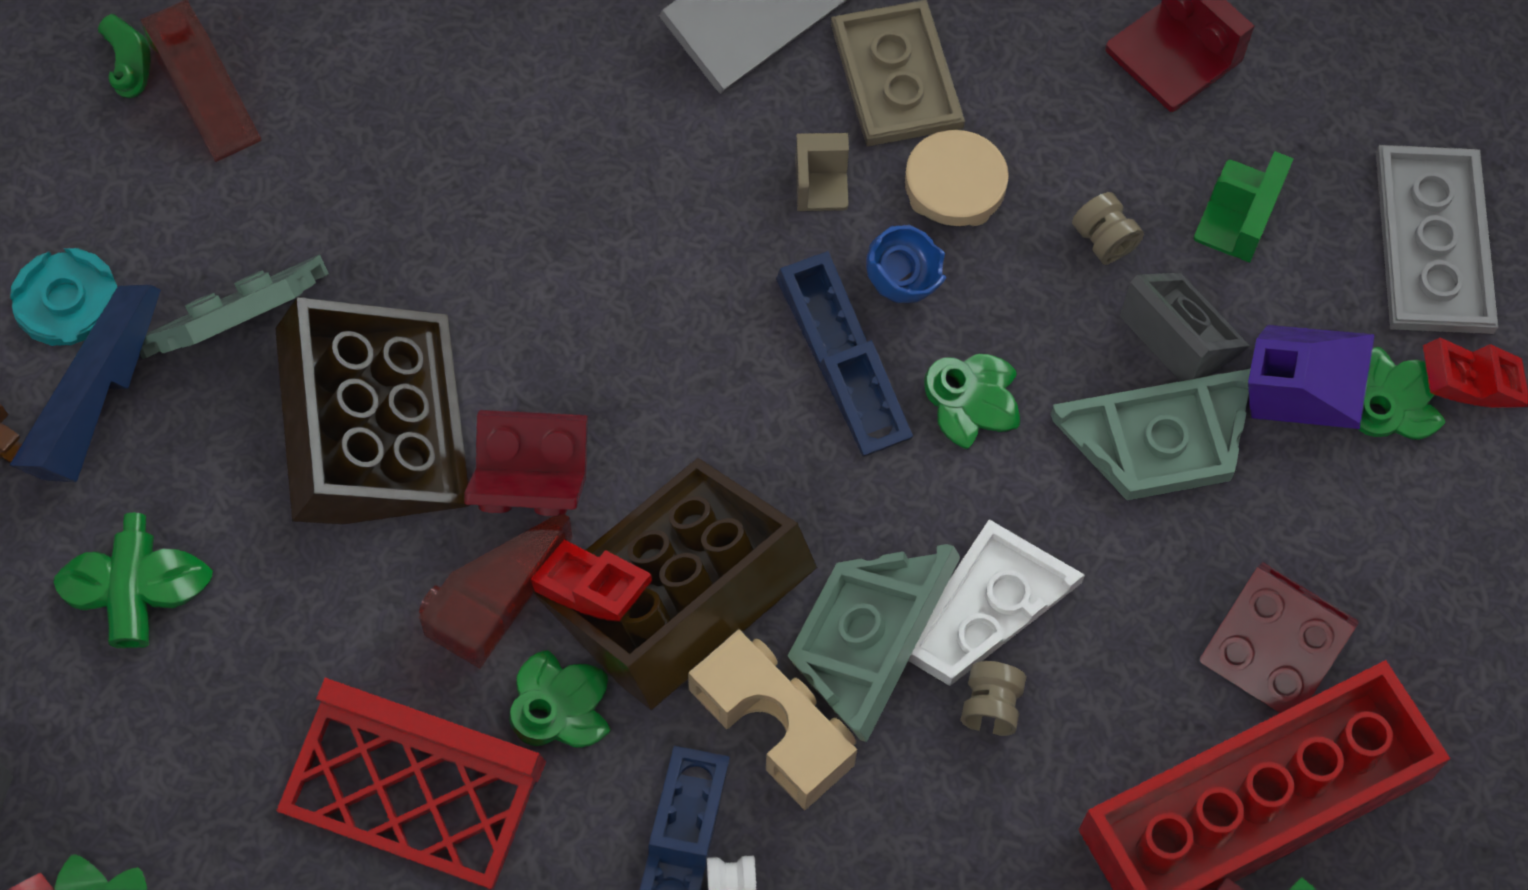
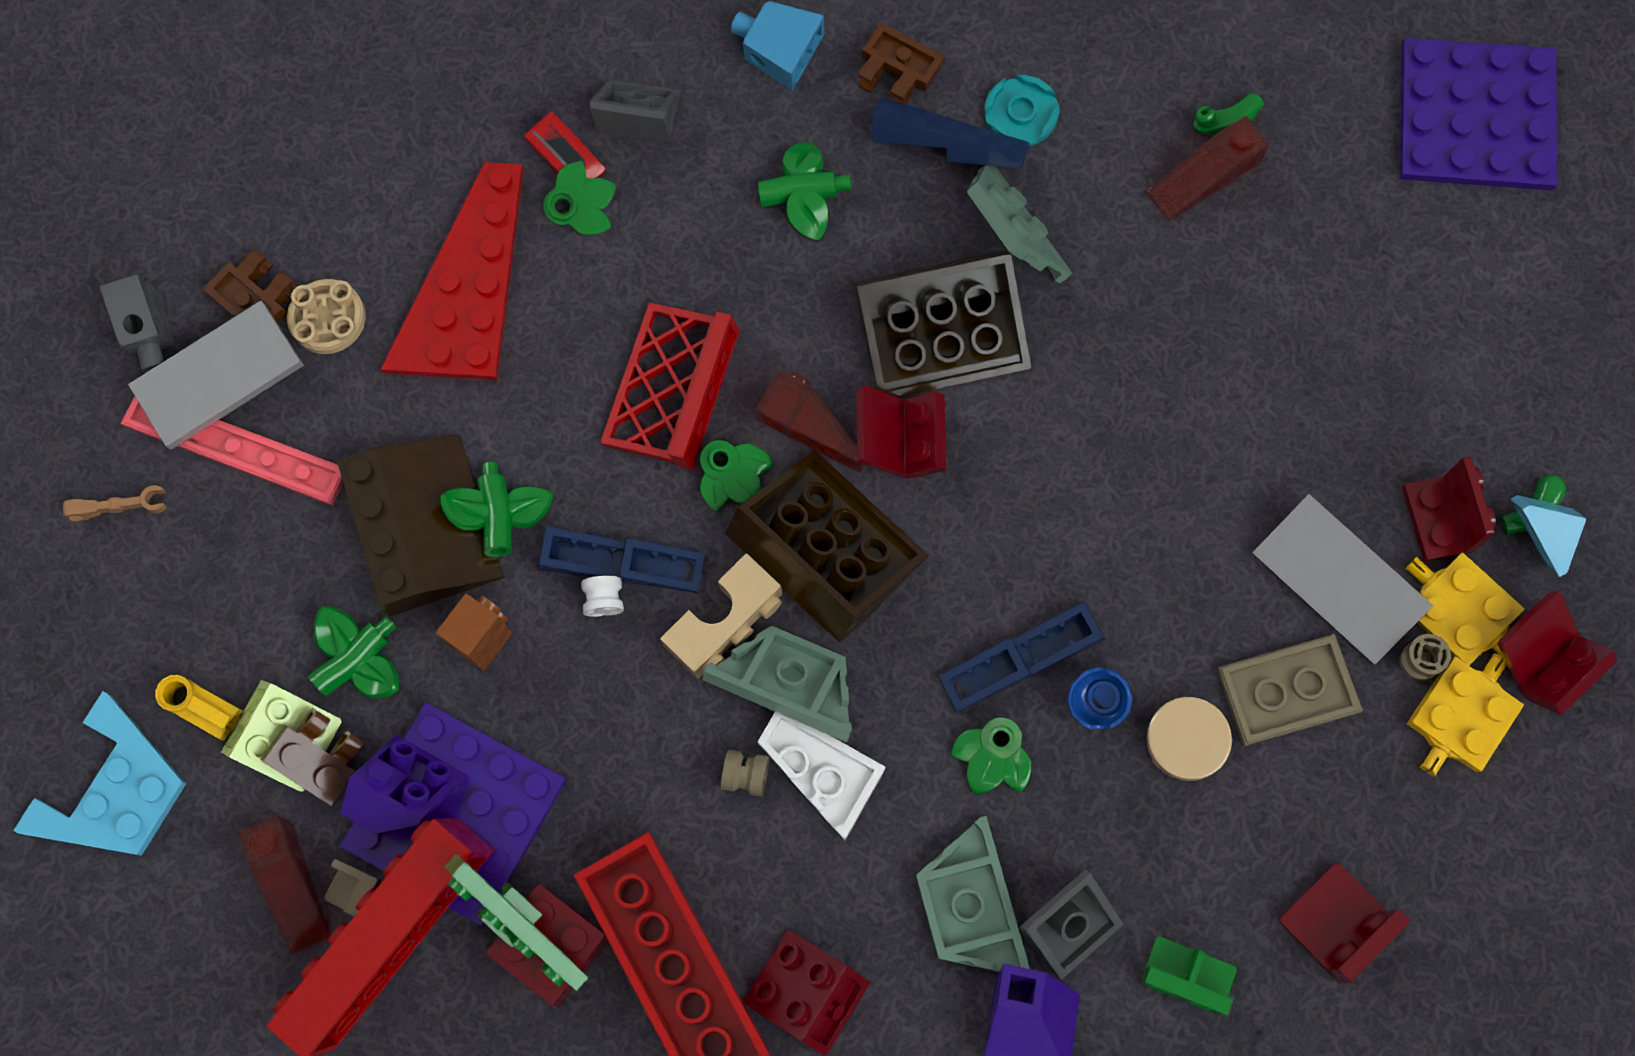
camera: 95 degrees right, 10 degrees up
red slope [531,539,652,621] -> none
dark tan panel [795,133,849,211] -> none
dark tan wheel [1072,192,1144,265] -> none

